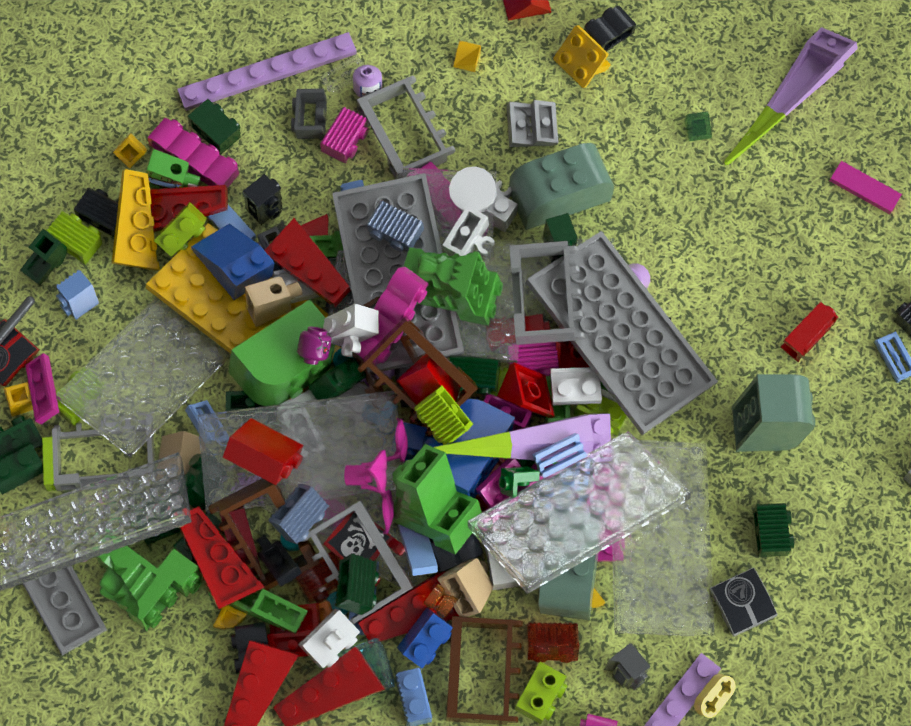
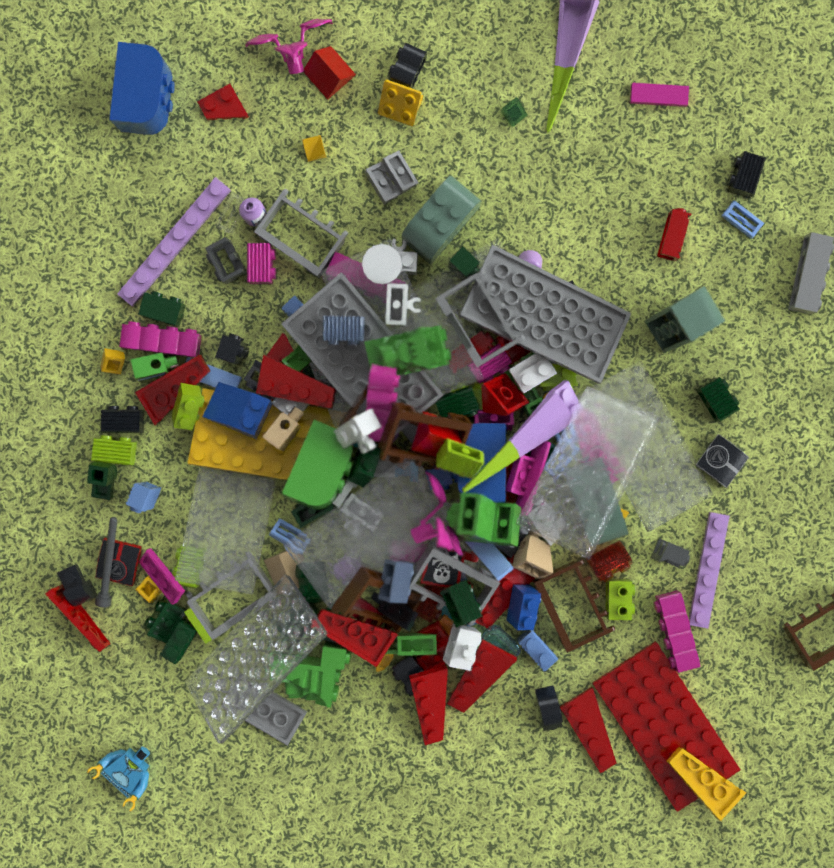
camera: 25 degrees left, 20 degrees up
yellow wing [112,169,160,271] -> none
red brick [222,418,304,485] -> none
magenta head [297,326,332,365] -> none
clear orange wheel [423,584,459,619] -> none
green bracket [499,467,540,498] -> none
light blue tile [532,433,587,478] -> none
light yellow beam [694,674,735,718] -> none

